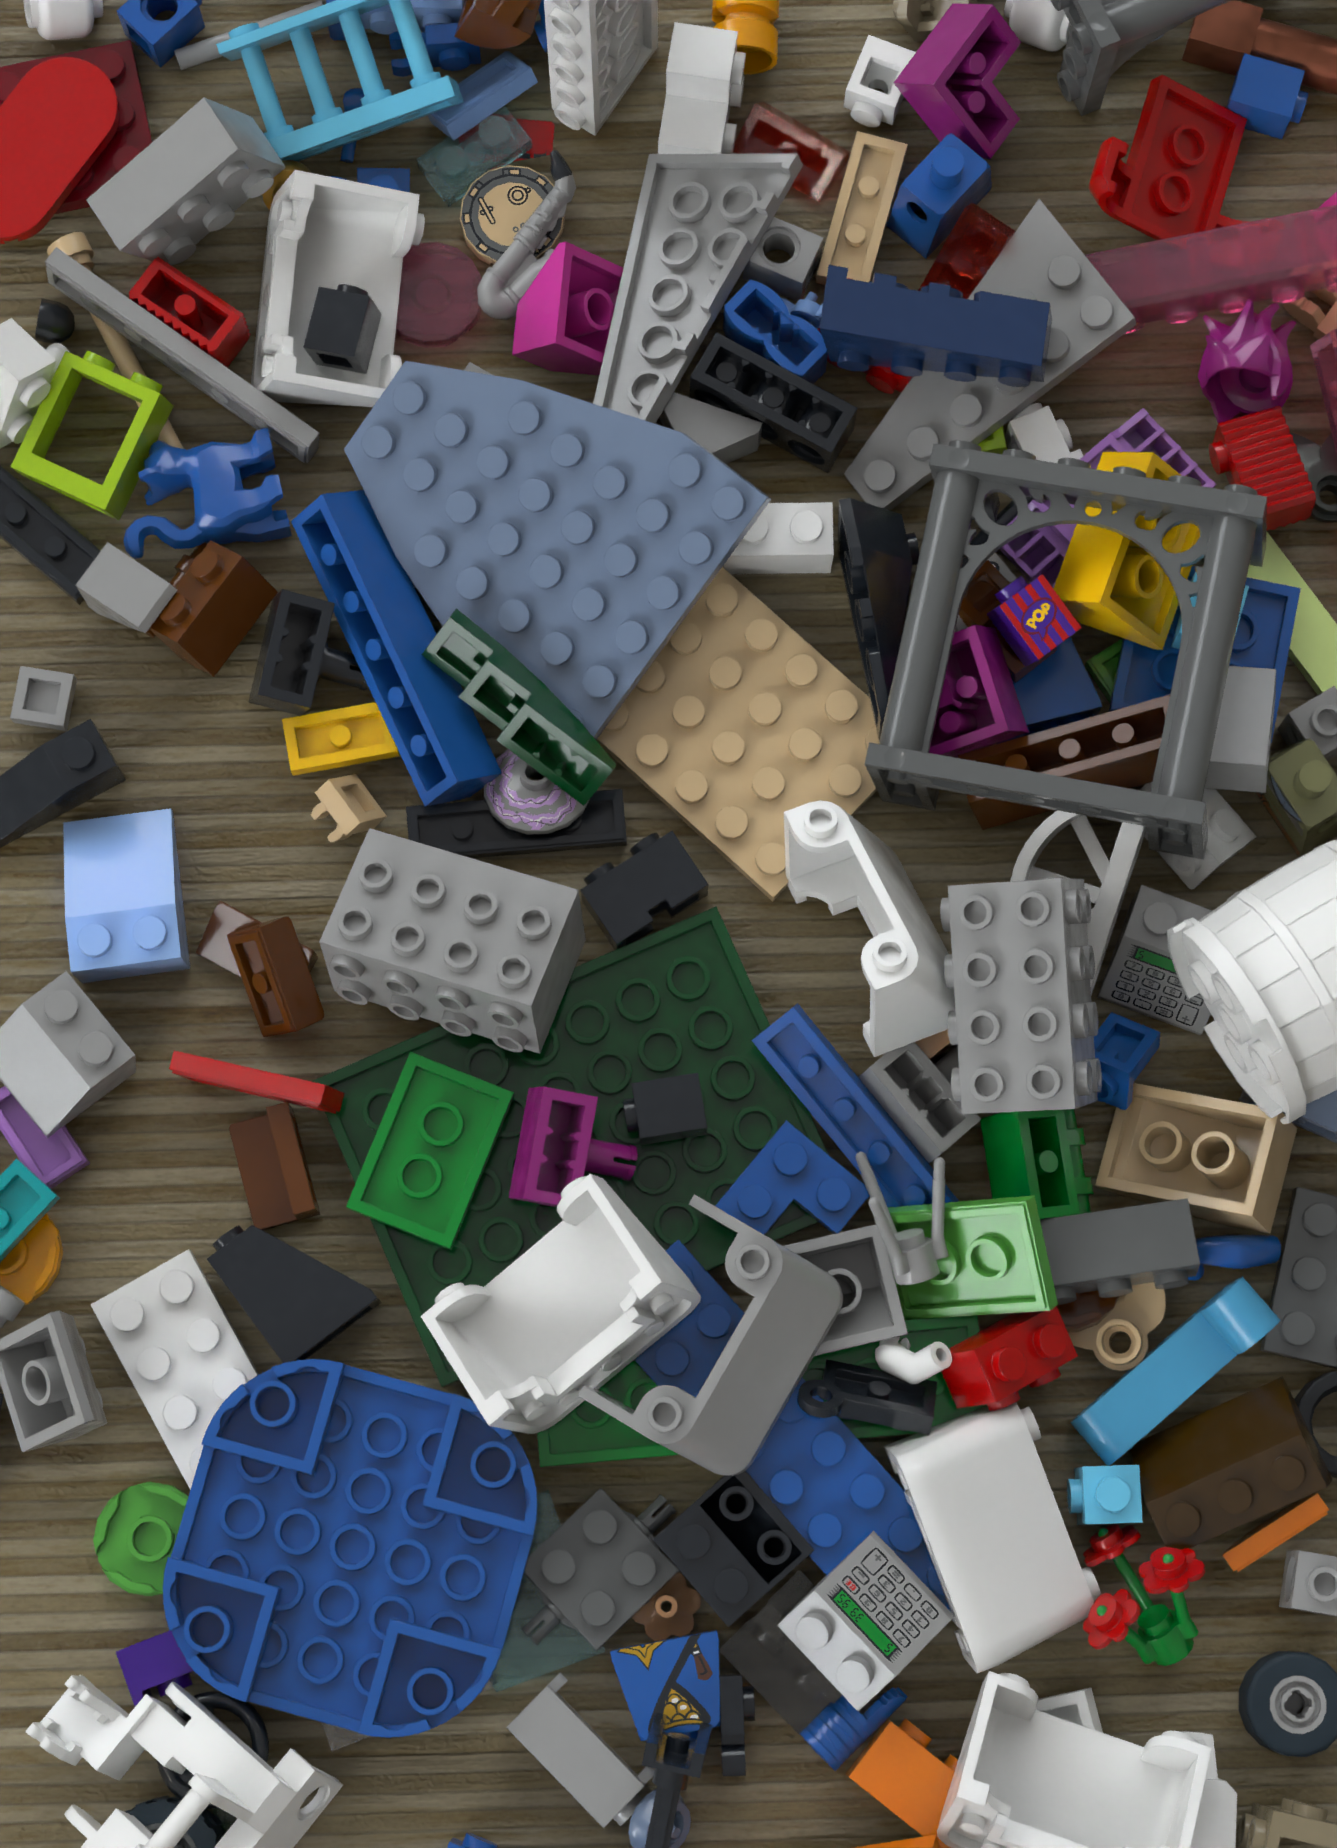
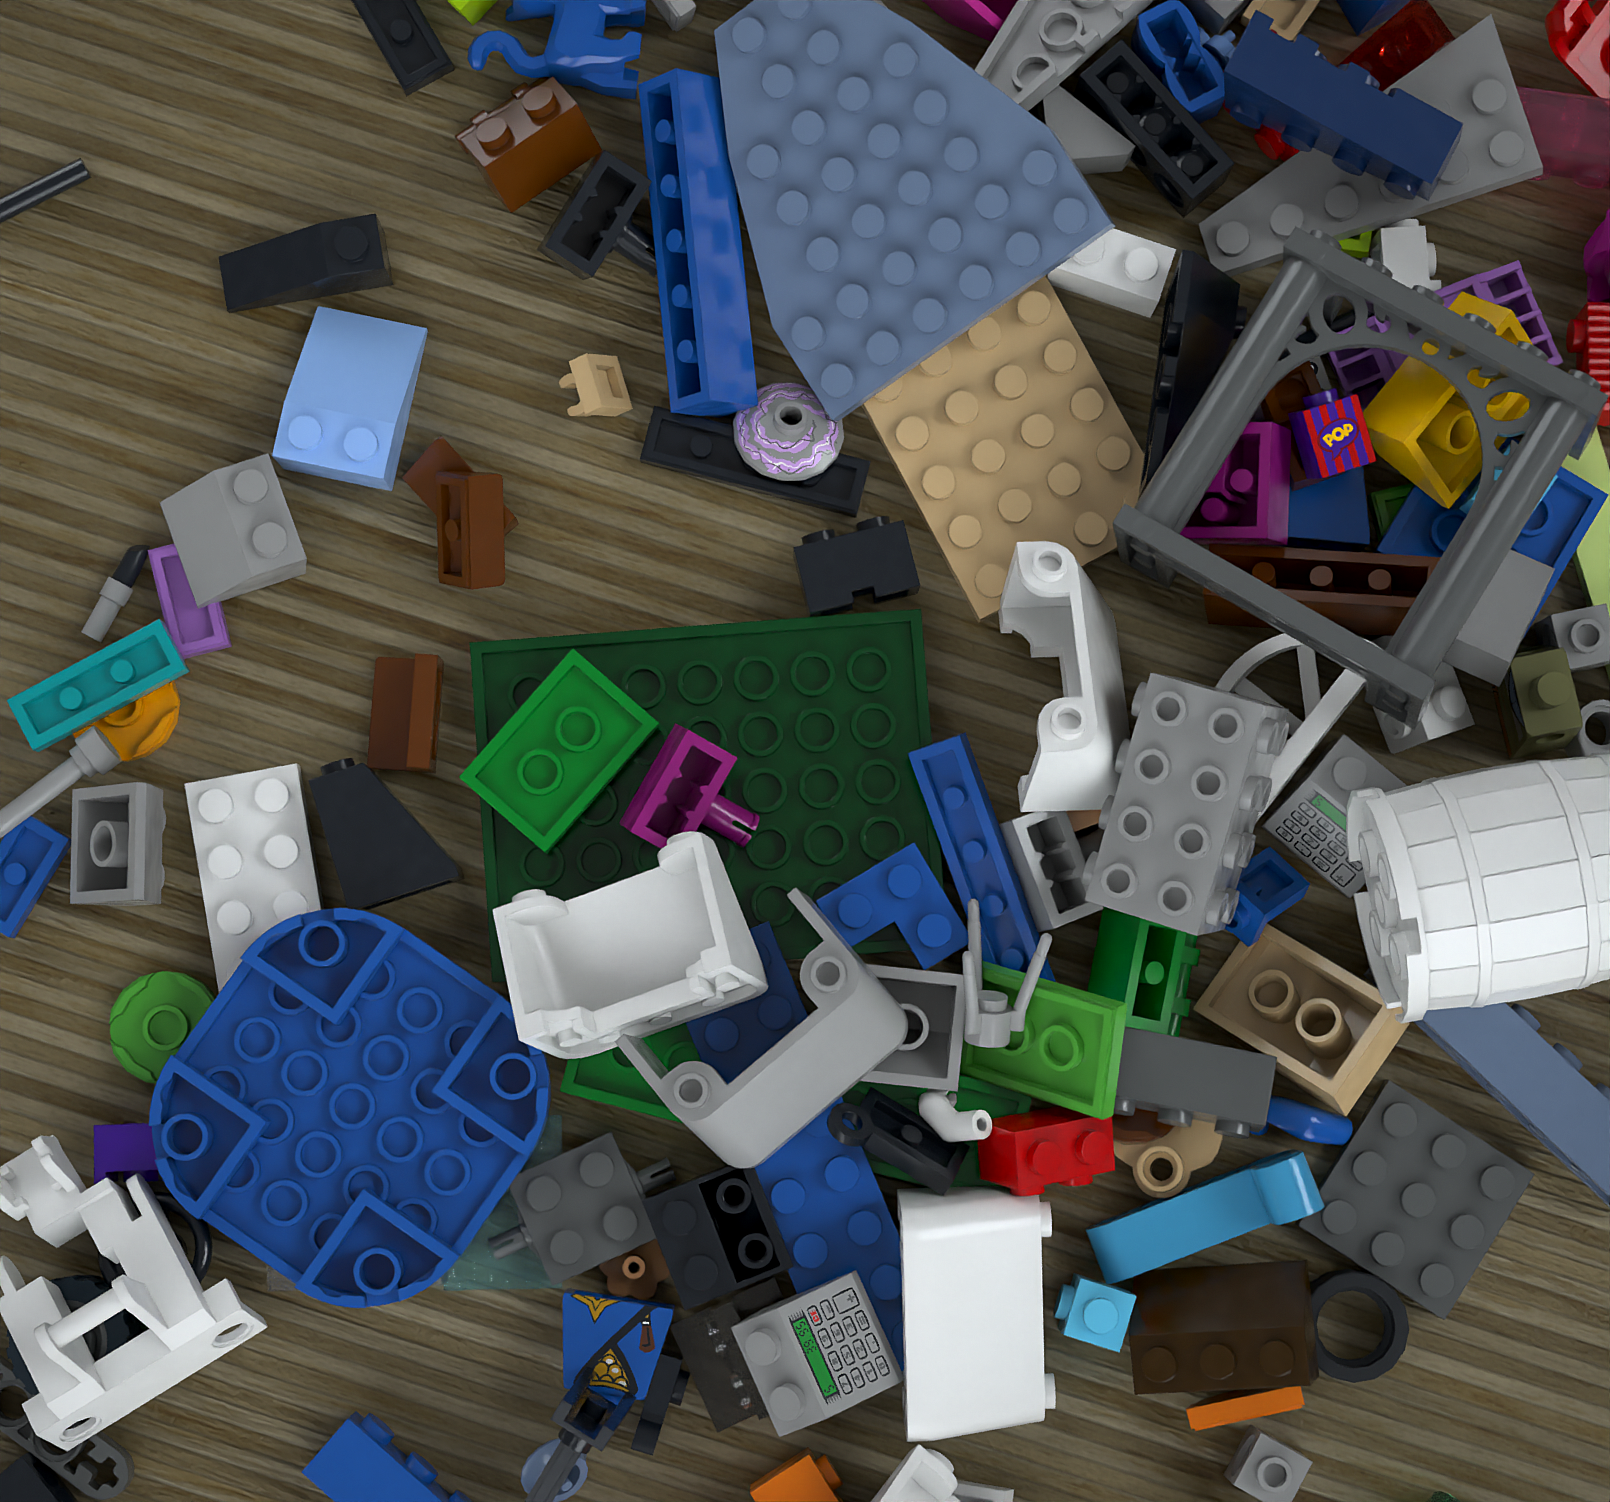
camera: 15 degrees right, 5 degrees up
light grey plate [10,666,77,731] -> none
light grey slope [75,542,177,633] -> none
red tile [169,1051,345,1114] -> none
yellow plate [282,702,399,776] -> none
light grey brick [319,828,586,1054] -> none
dark green slope [421,608,616,806] -> none
light grey brick [506,1672,655,1828] -> none
black brick [623,1073,707,1145] -> none
blue hinge [799,1687,908,1771] -> none
plant [1083,1524,1205,1666] -> none

